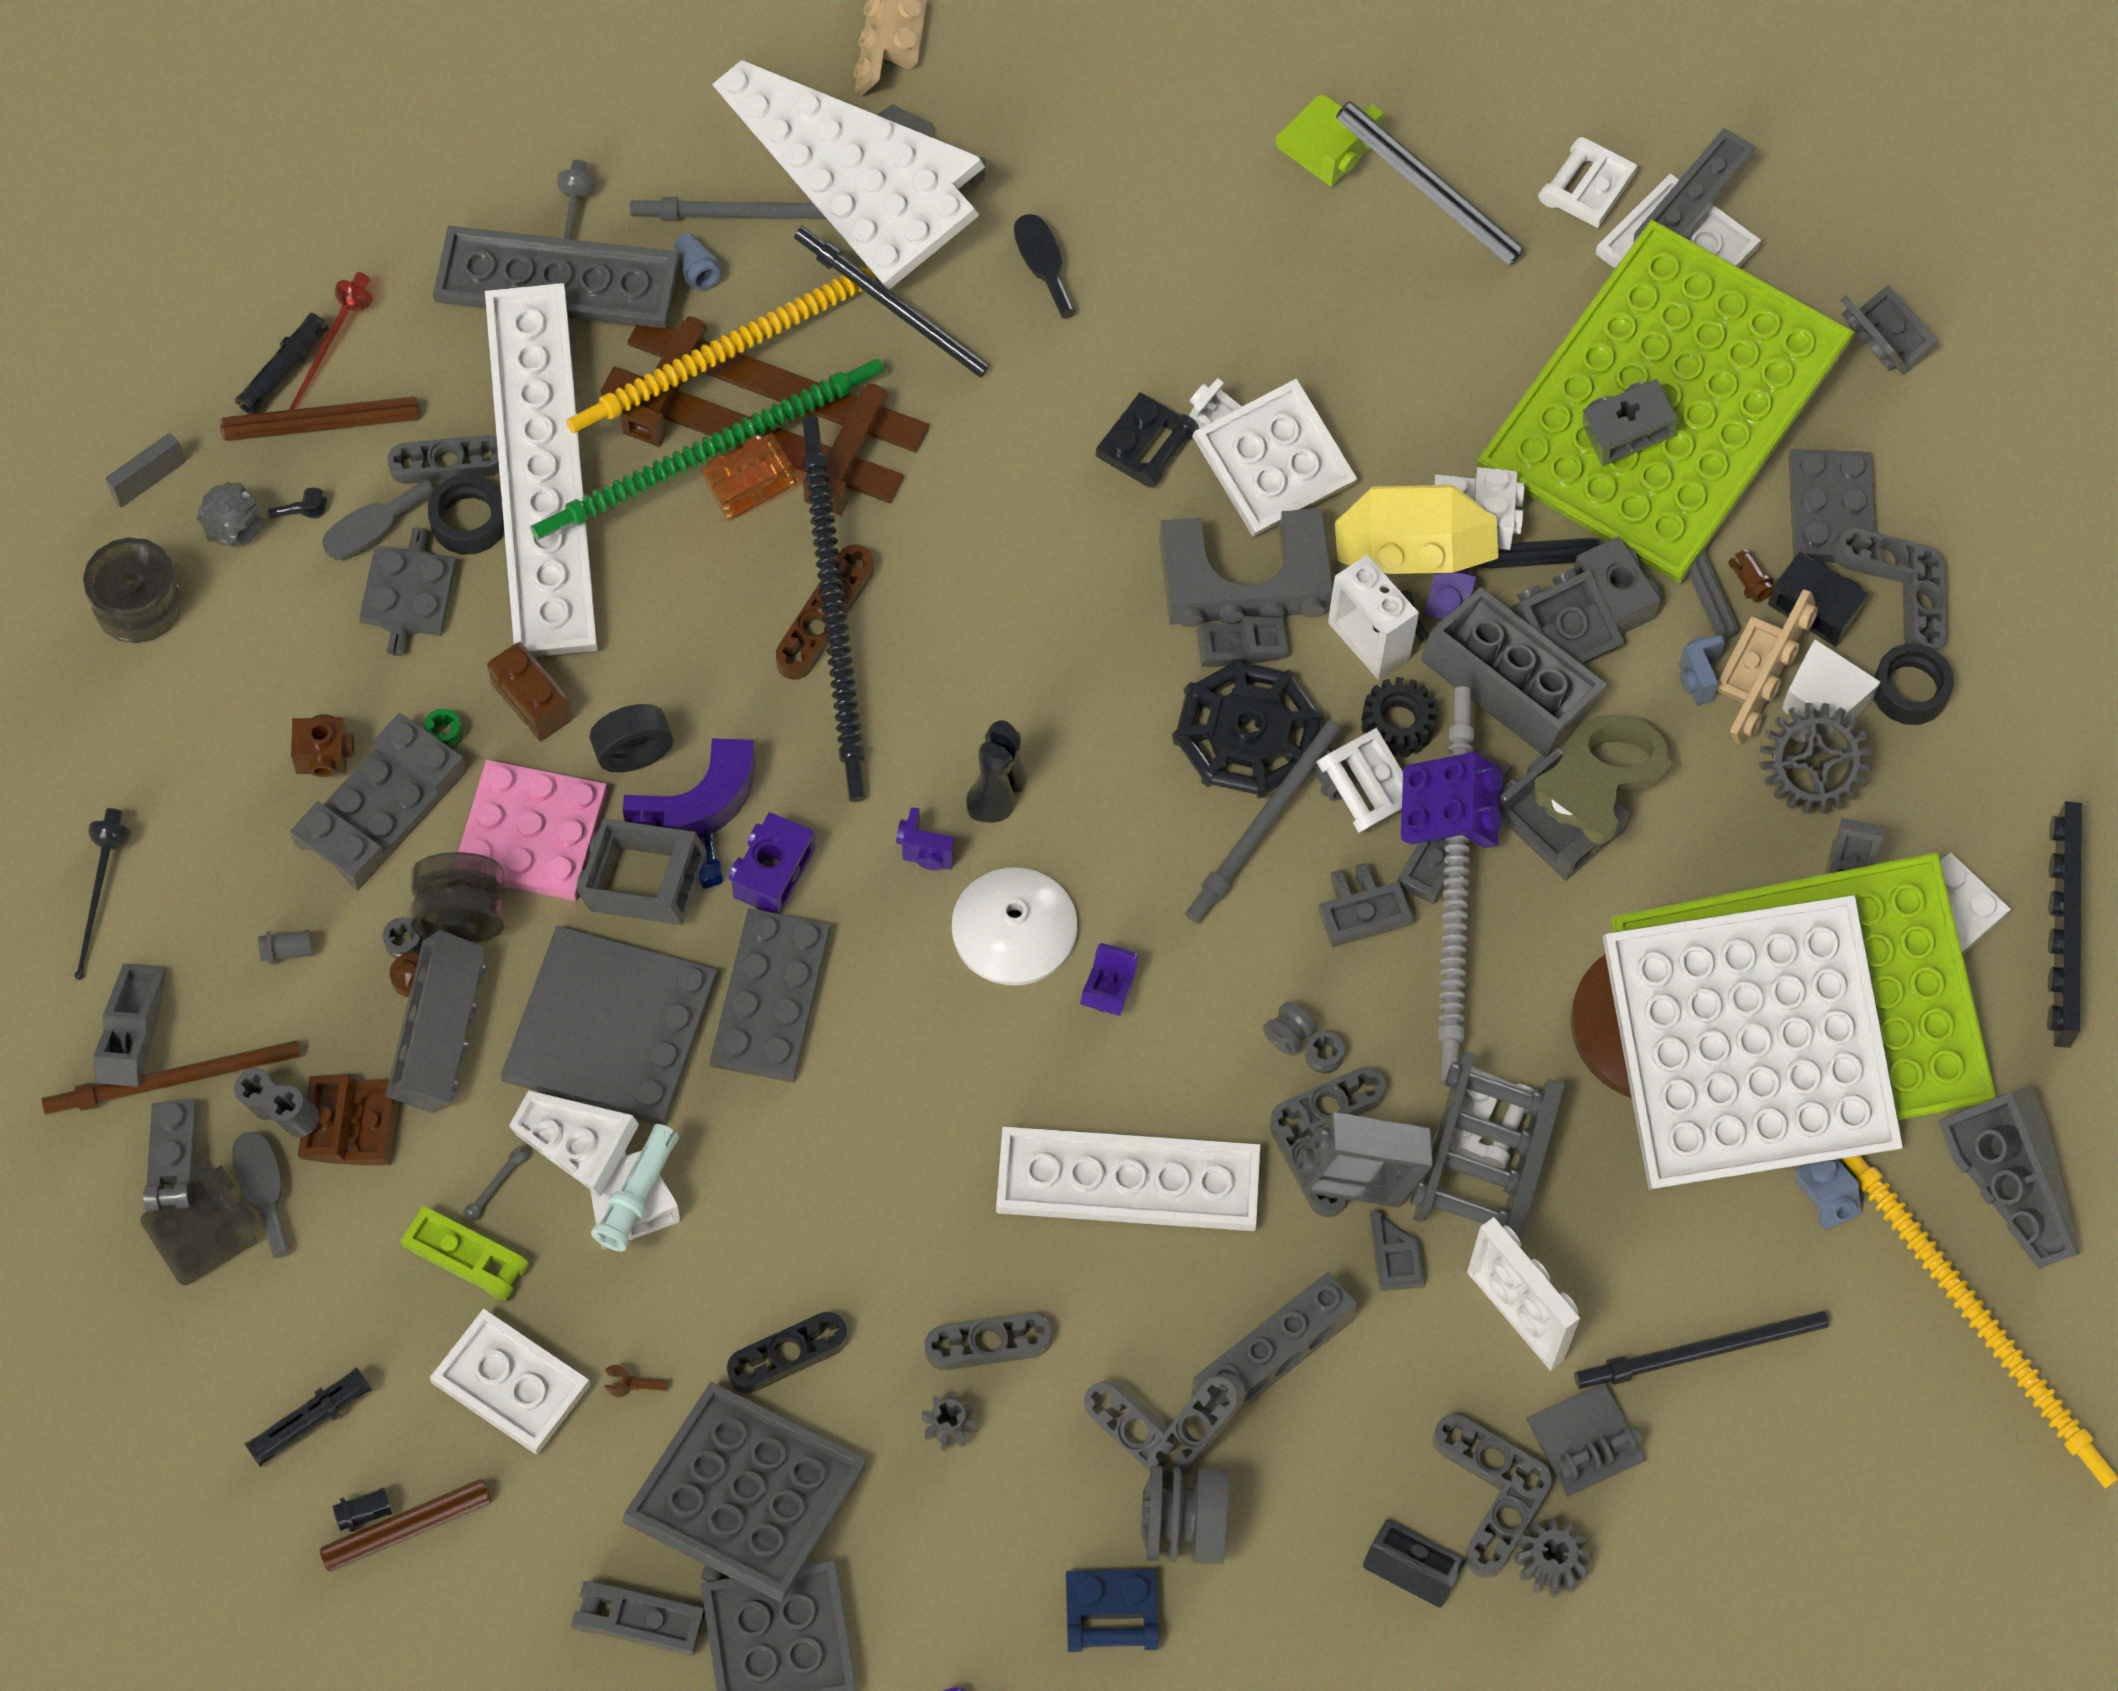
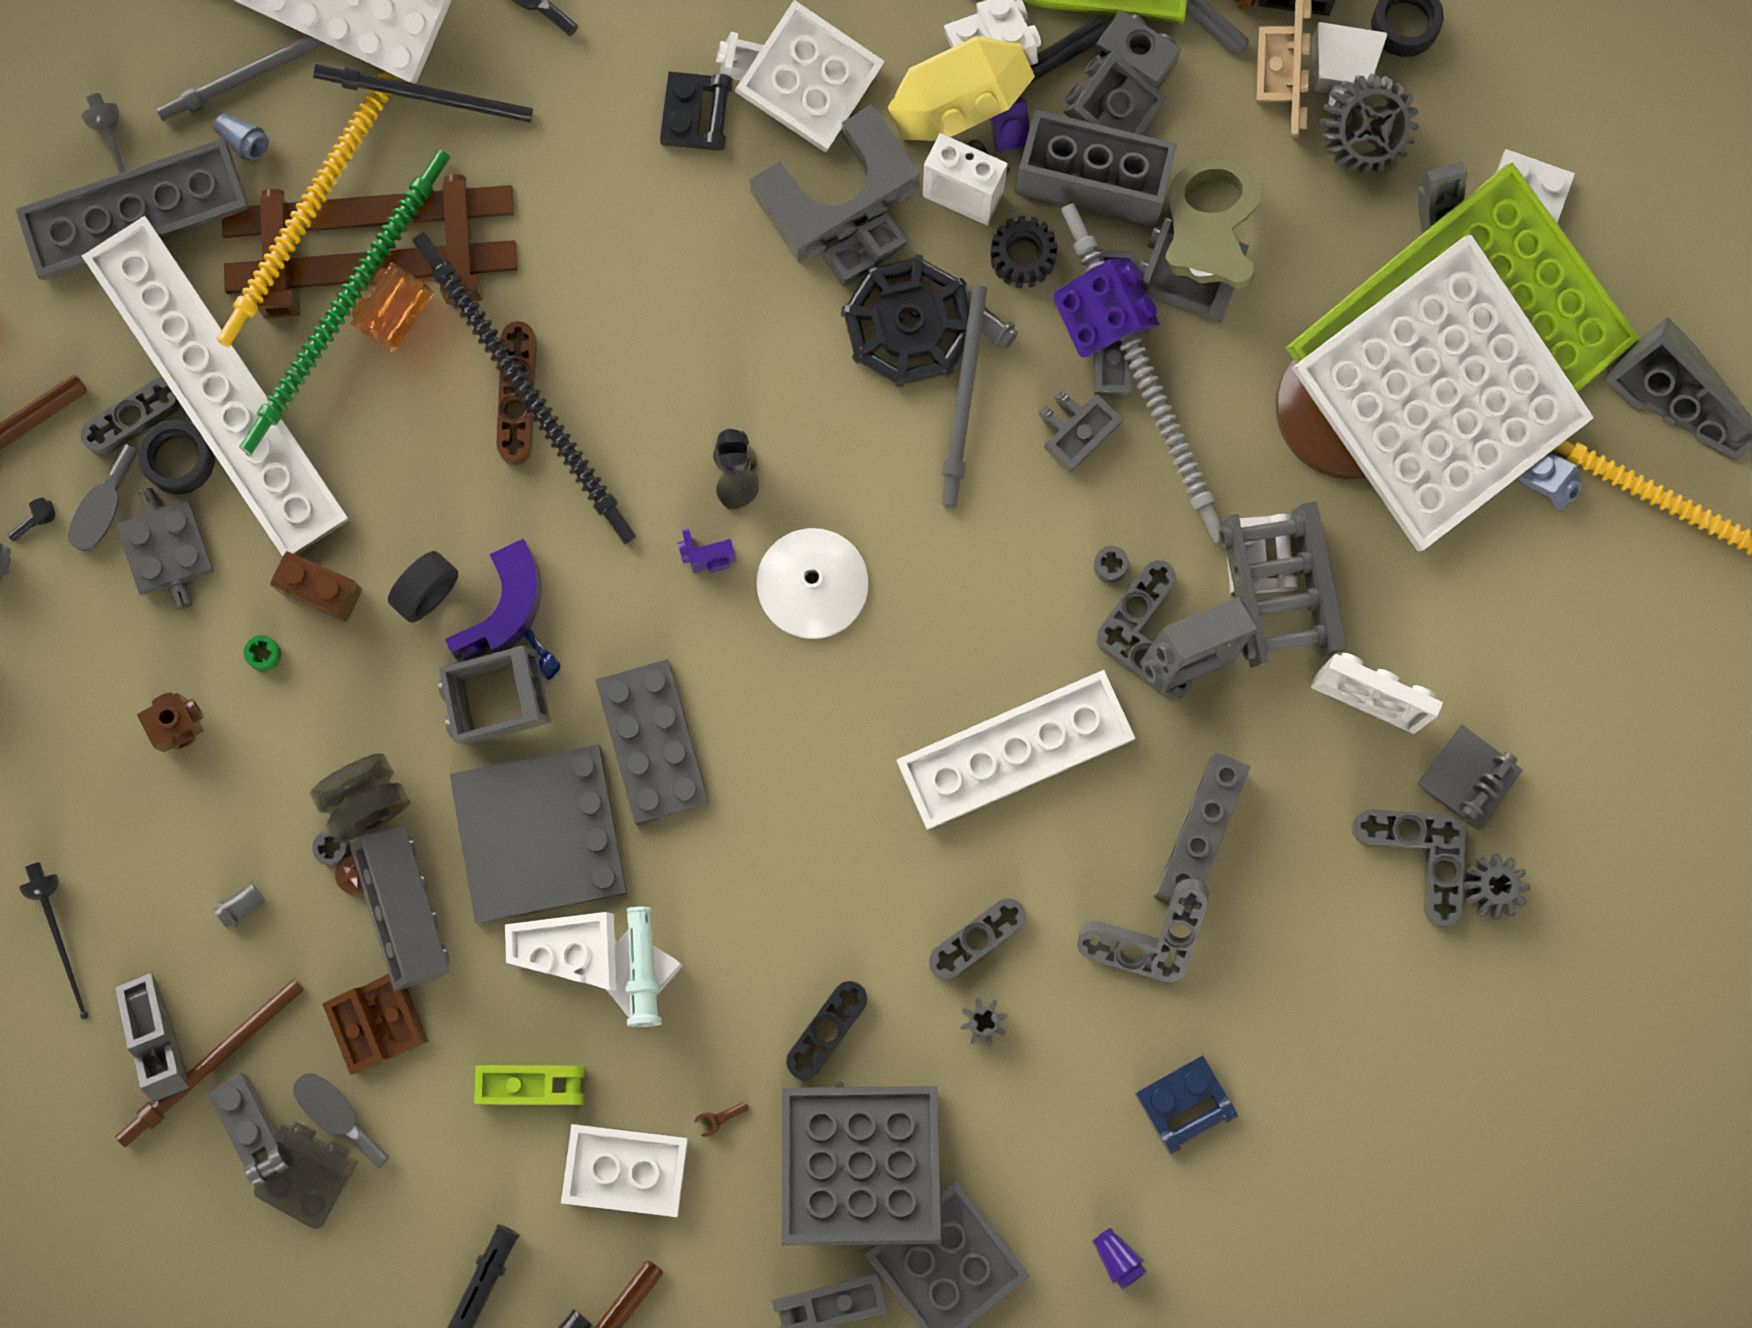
camera: 25 degrees left, 15 degrees up
dark grey axle [234,1068,320,1137] -> none
dark grey piece [290,712,466,891] -> none
bright pink plate [453,760,608,901] -> none
dark grey hinge [464,1146,527,1221] -> none
dark purple brick [729,812,816,914] -> none
dark purple bracket [1080,943,1139,1016] -> none
dark grey wheel [1141,1466,1228,1564] -> none
dark grey wheel [1263,1001,1317,1056] -> none
white plate [1317,728,1403,833] -> none
black slope [1363,1519,1466,1608] -> none
dark grey tile [1369,1210,1424,1291] -> none
black bar [1574,1311,1829,1389] -> none
sand blue bracket [1679,635,1725,706] -> none
black plate [2047,801,2082,1048] -> none

